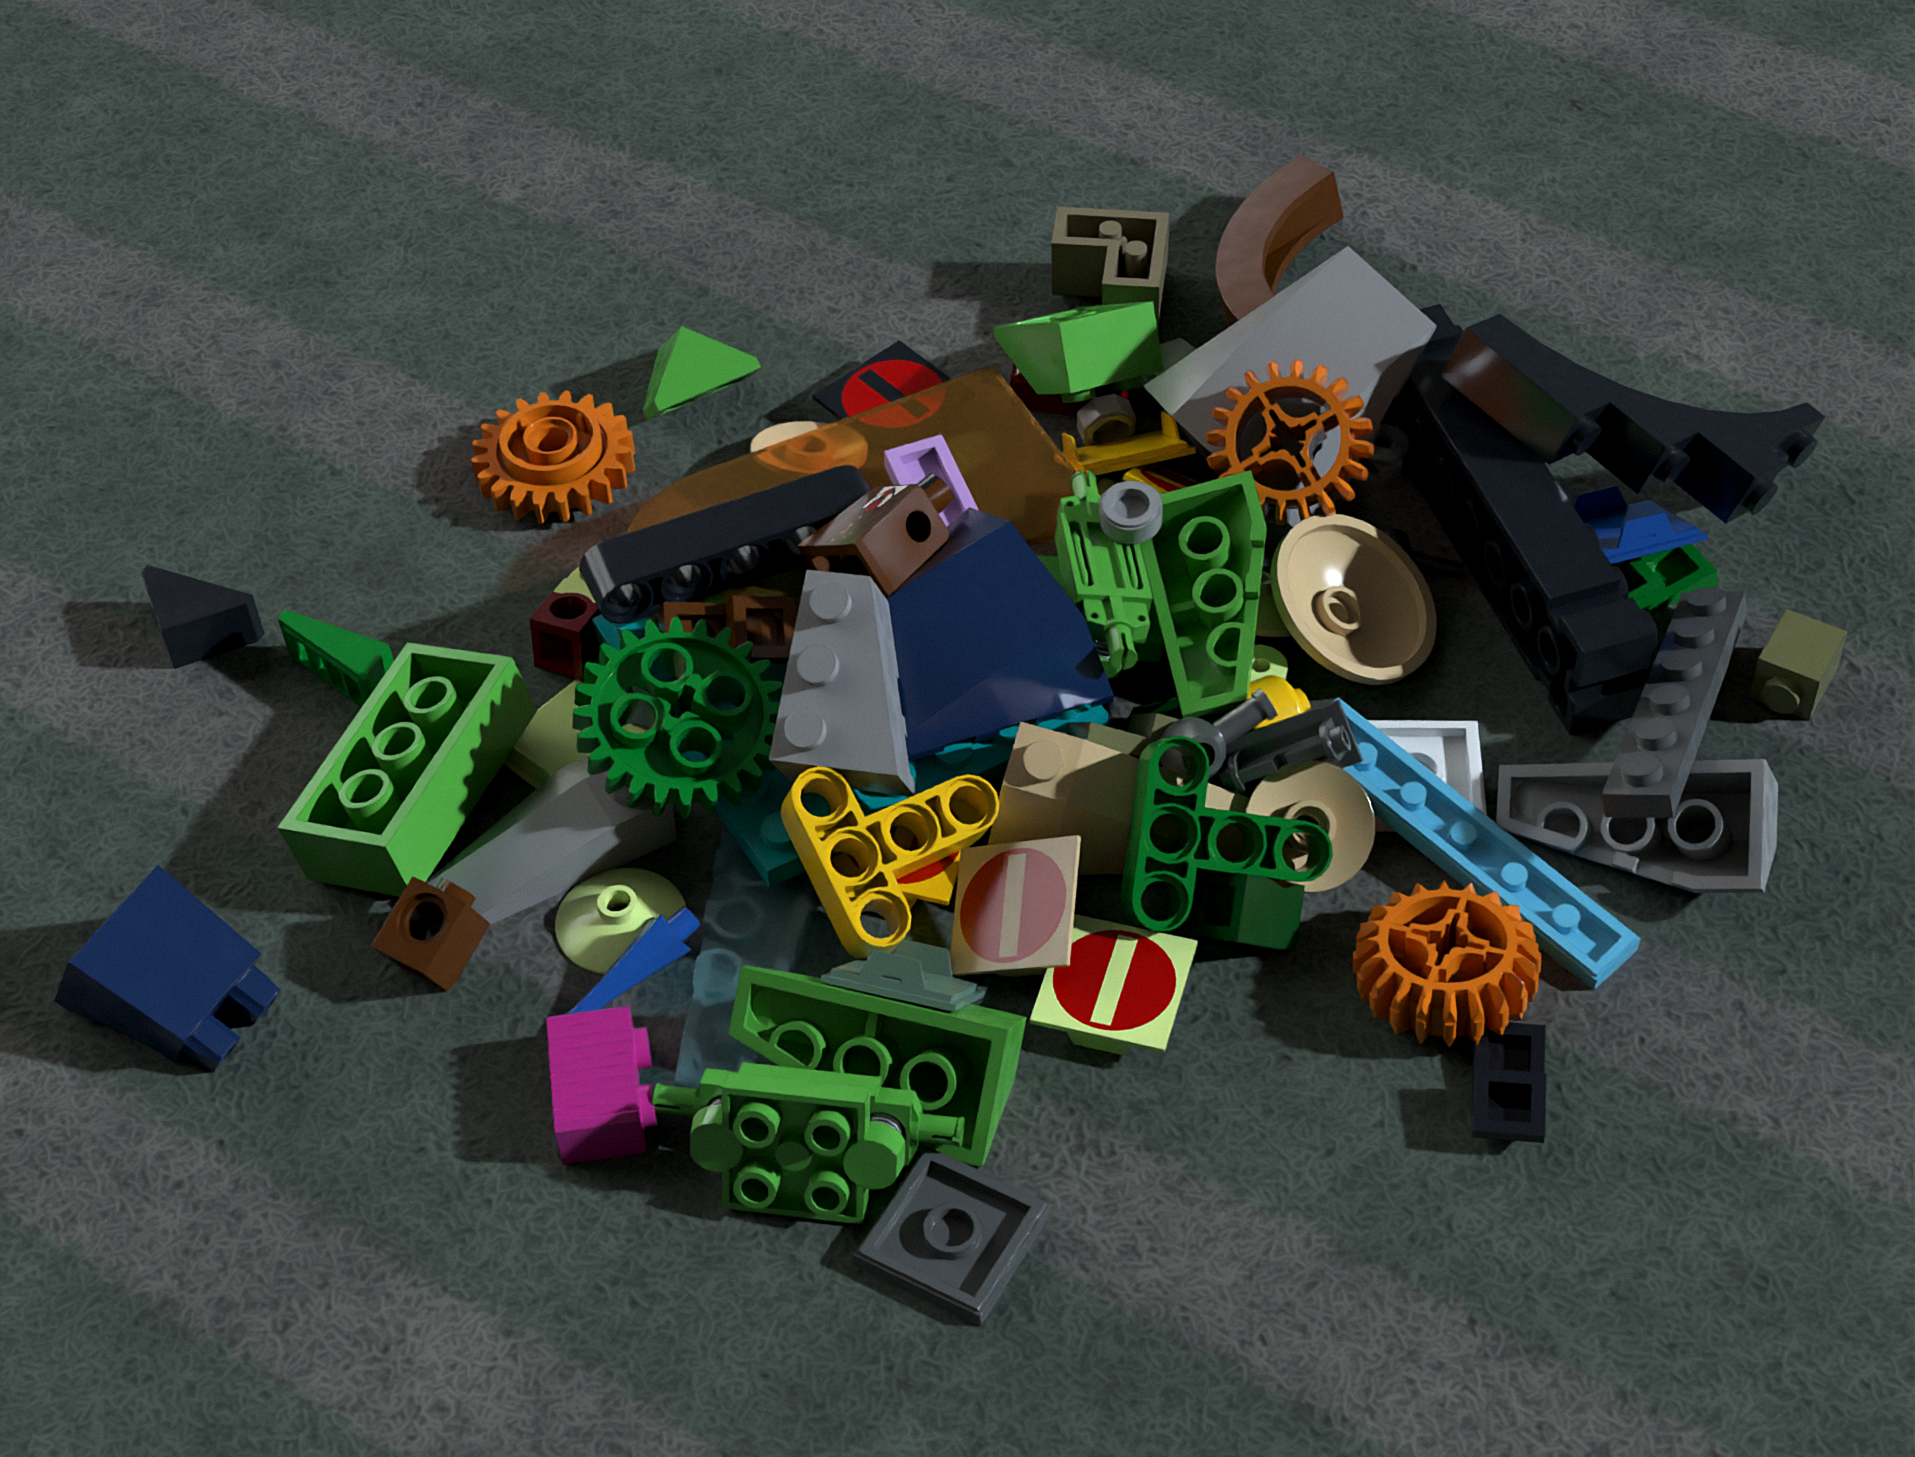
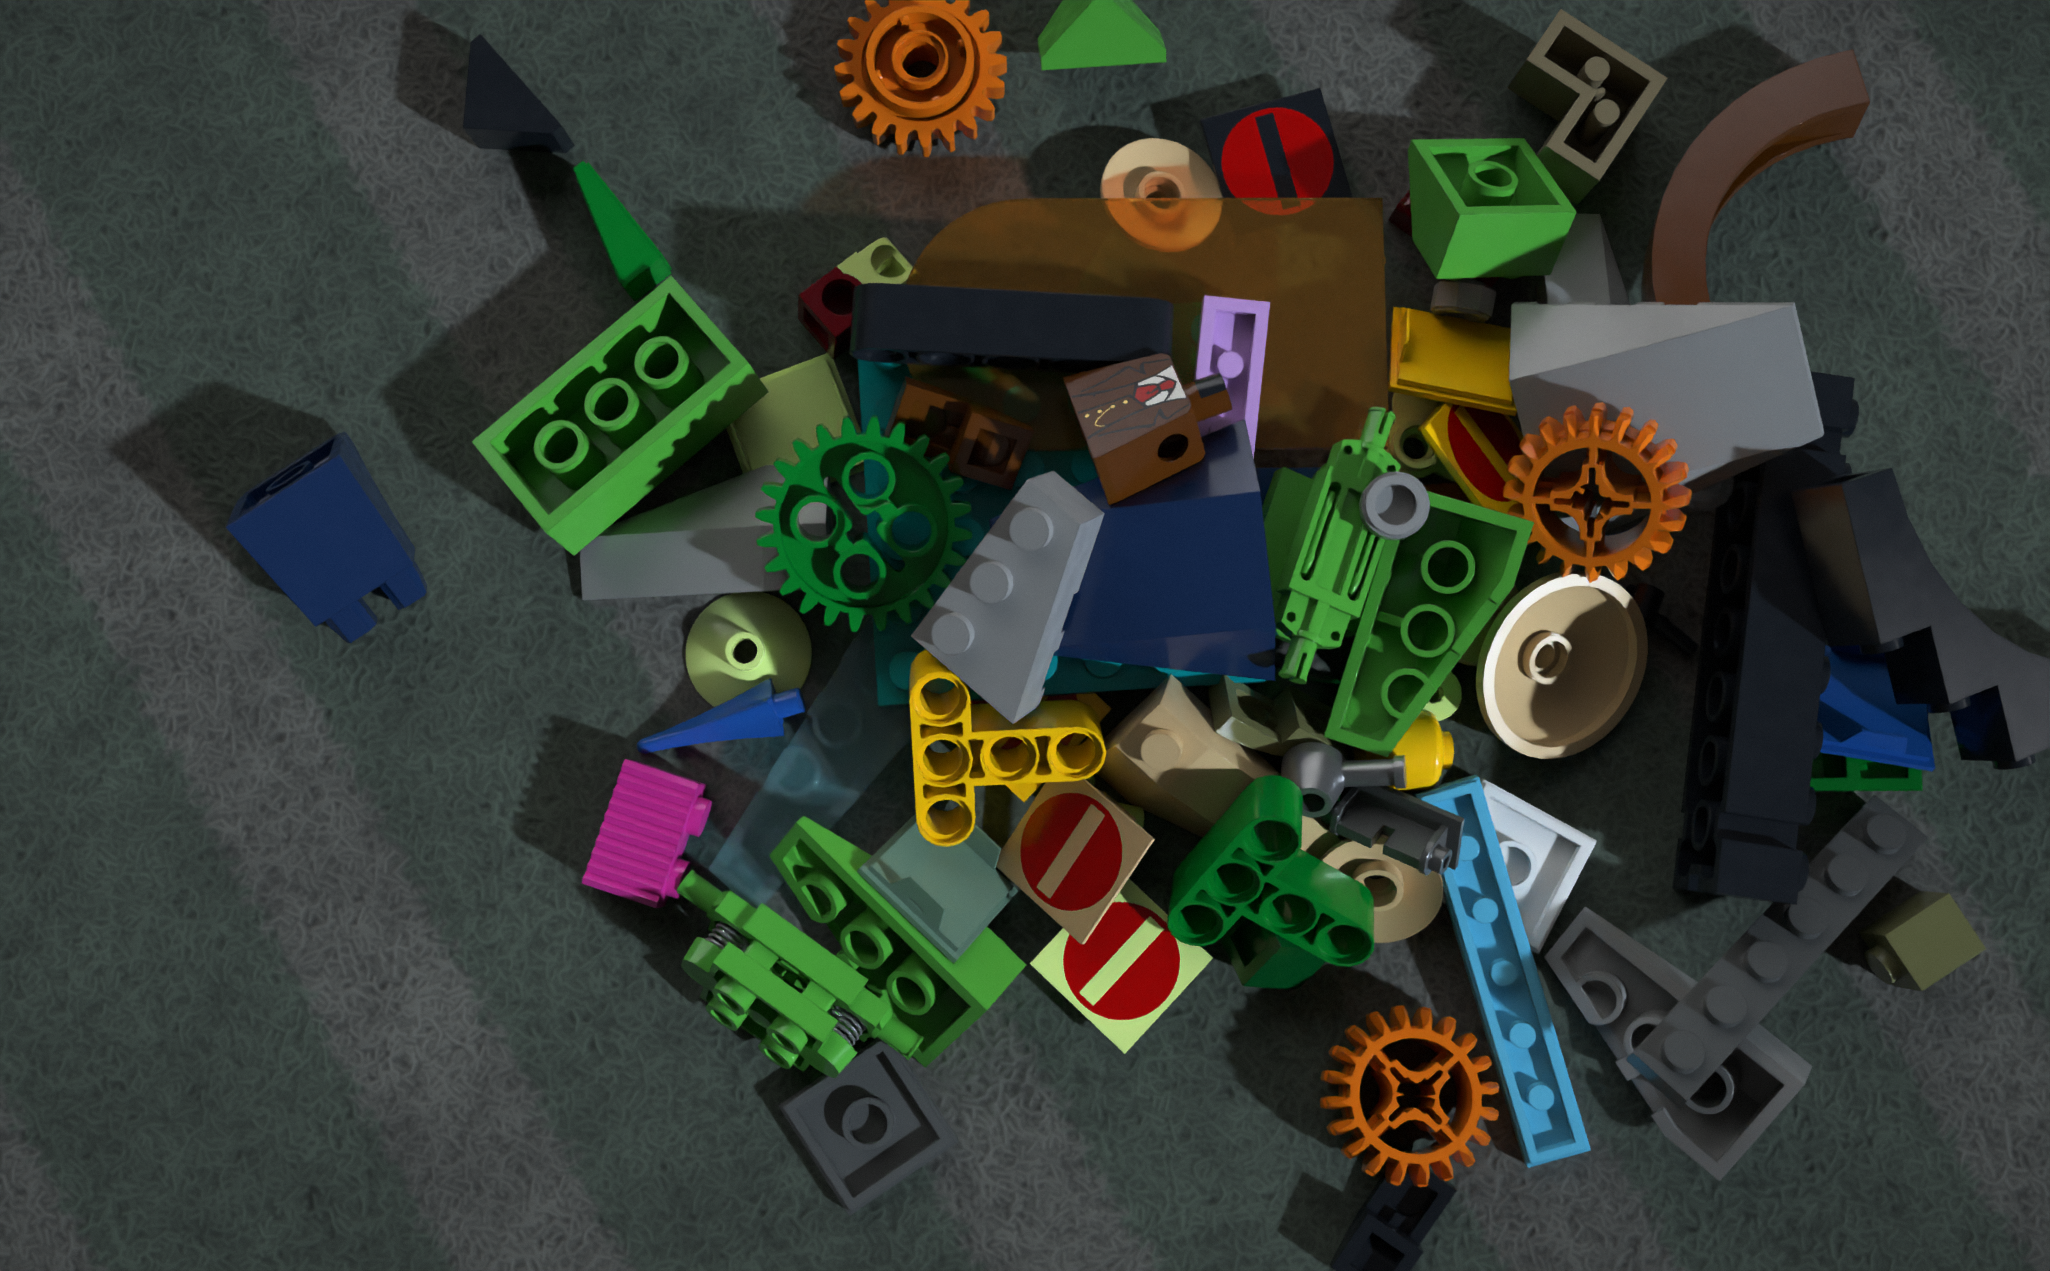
camera: 20 degrees right, 35 degrees up
reddish brown brick [371,876,490,992] -> none

